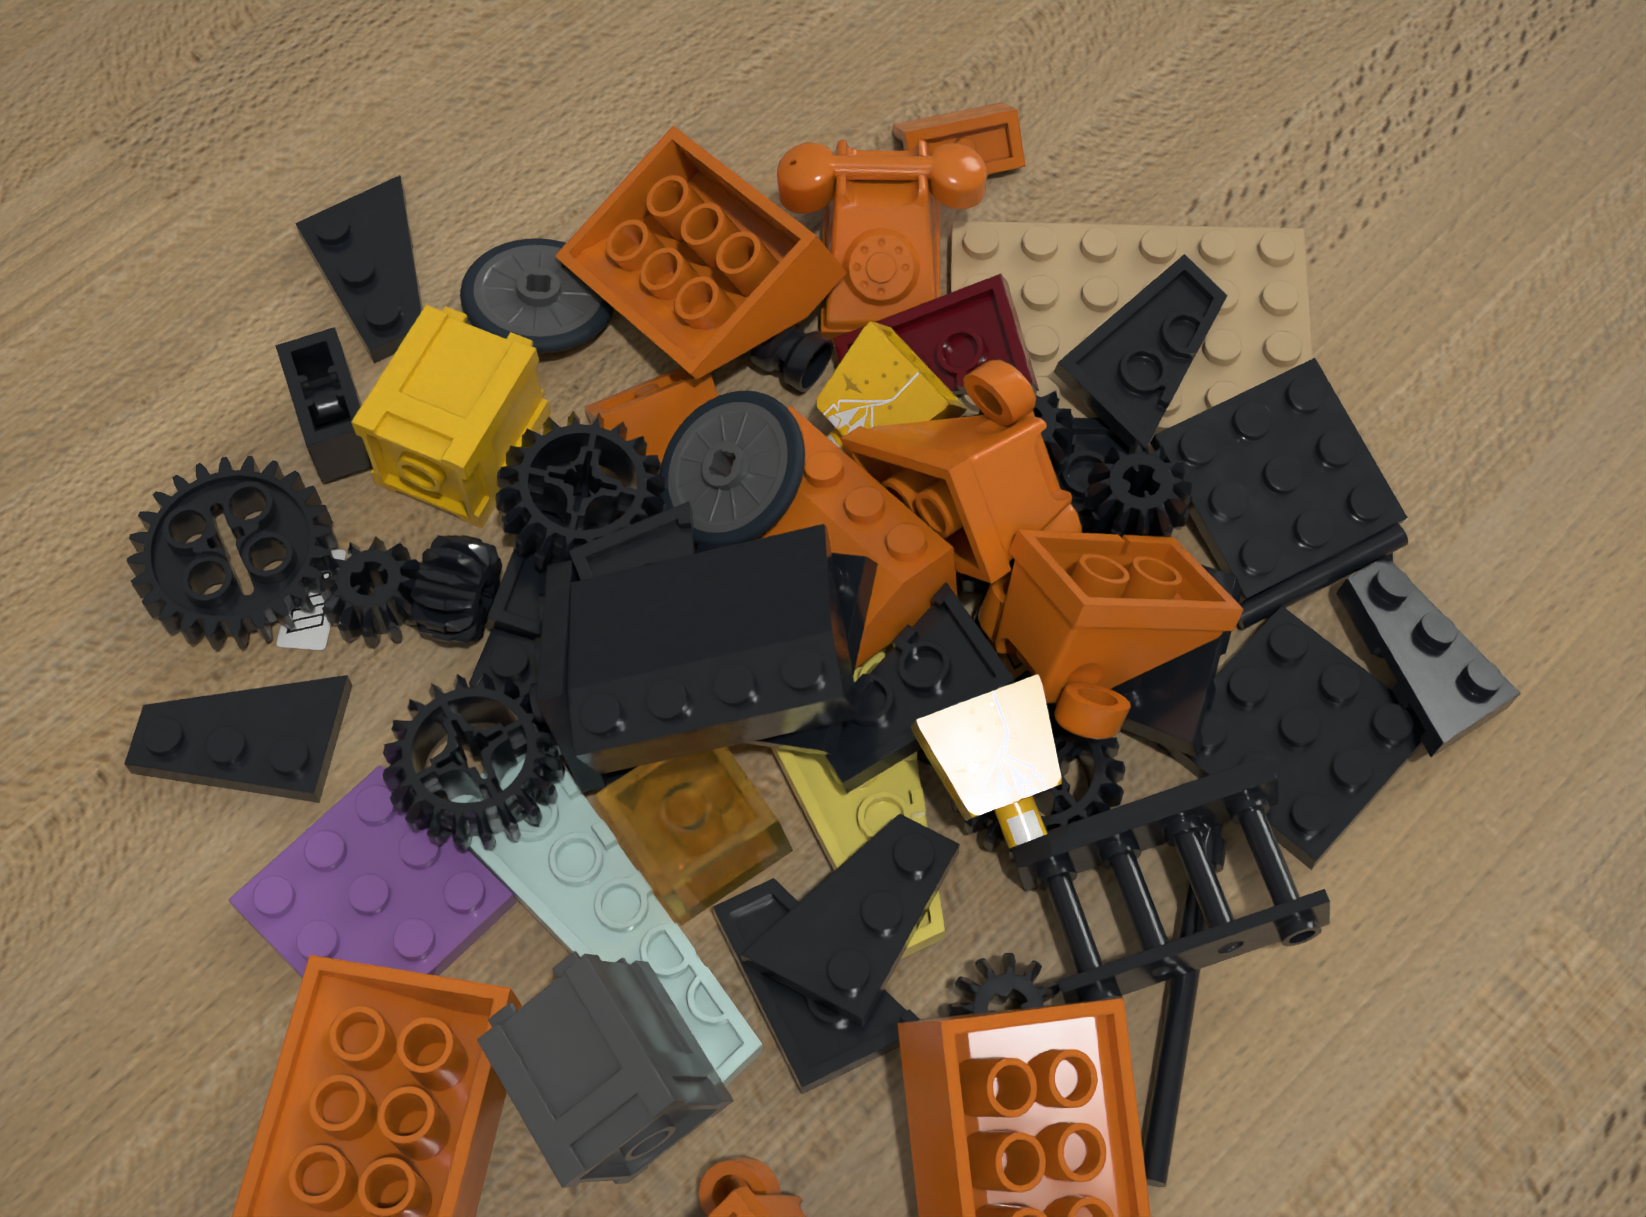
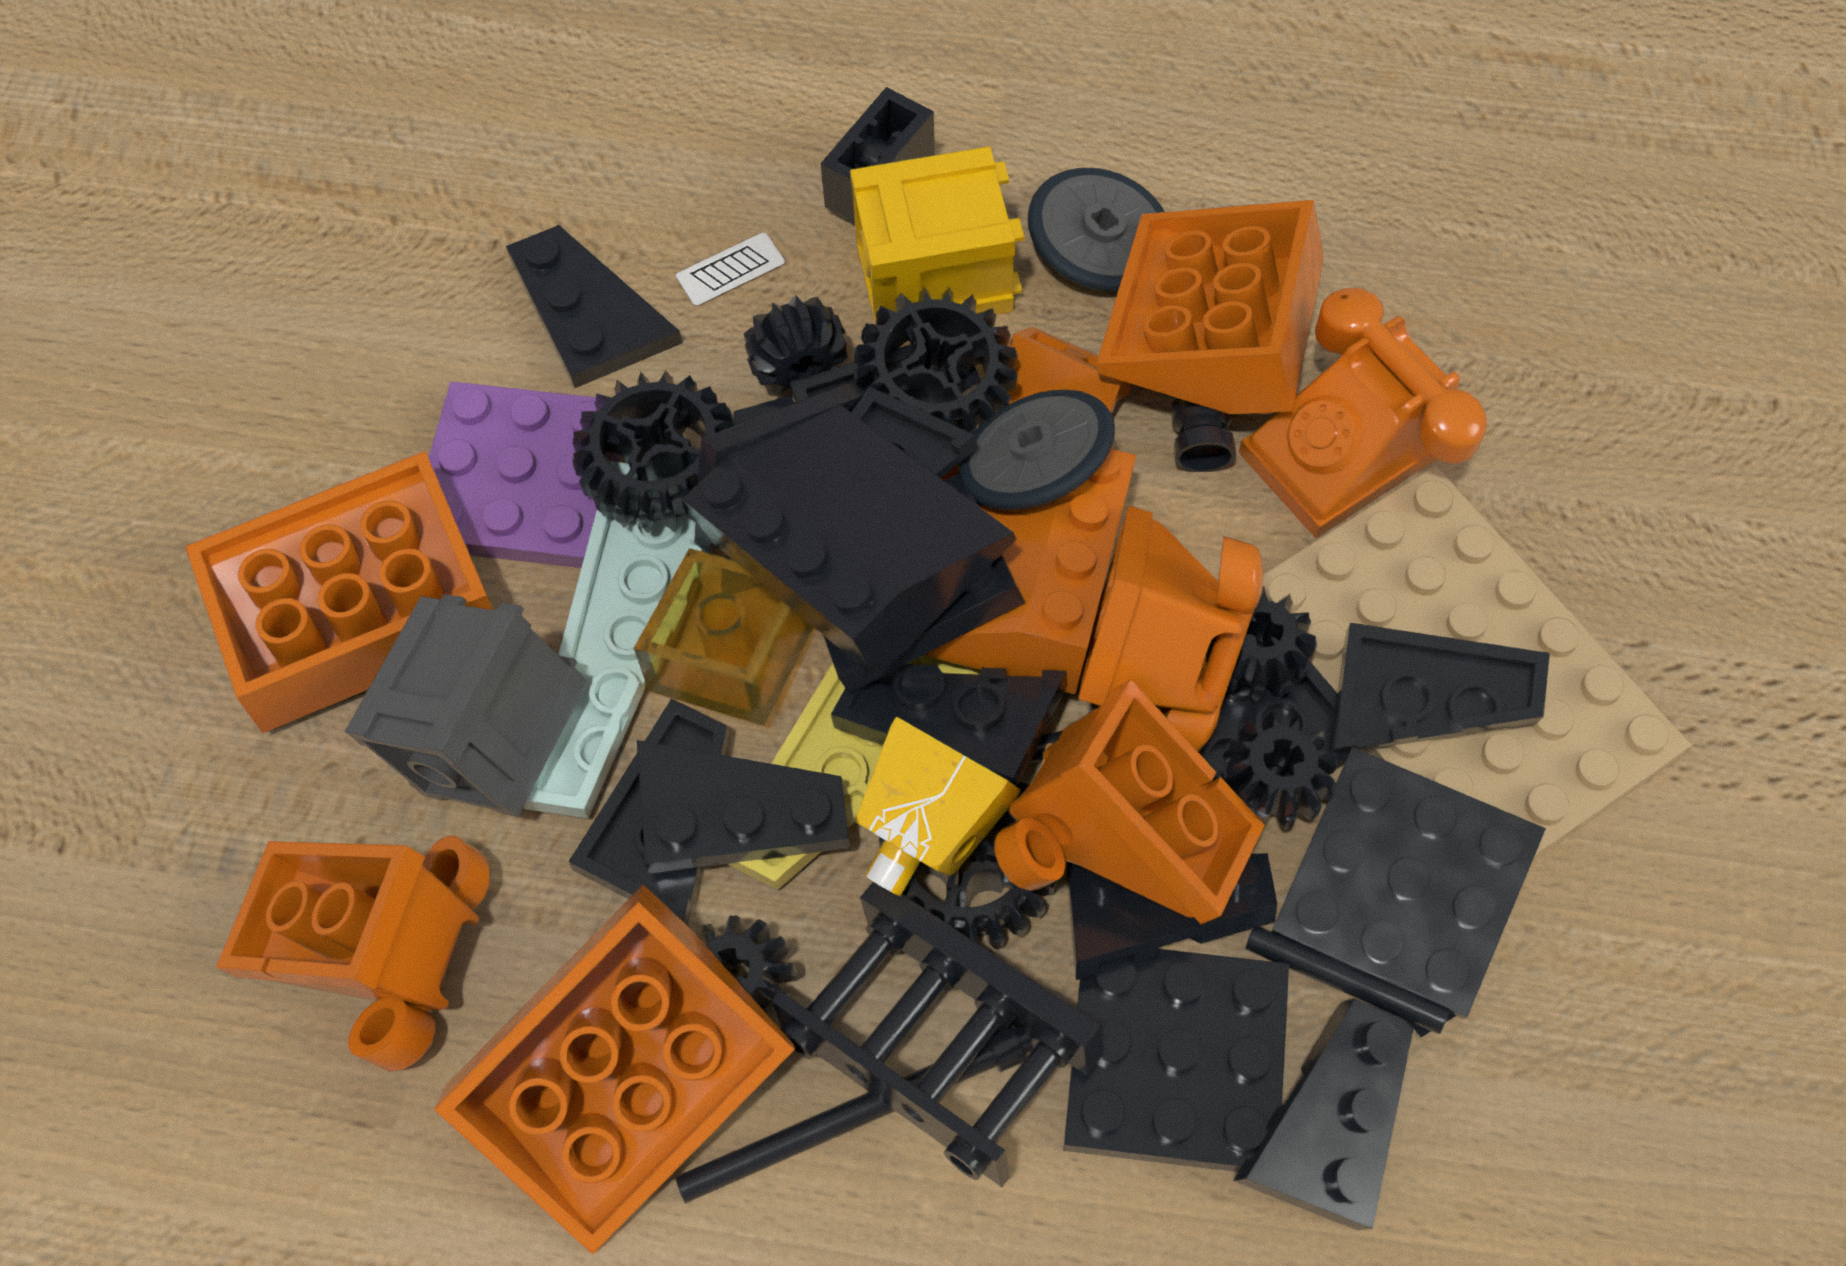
camera: 55 degrees right, 0 degrees up
black gear [127,456,338,650] -> none
black wing [295,175,423,364] -> none
black gear [319,536,422,649] -> none
yellow torso [815,321,967,453] -> none
dark red wing [833,273,1039,395] -> none
orange panel [893,103,1026,174] -> none

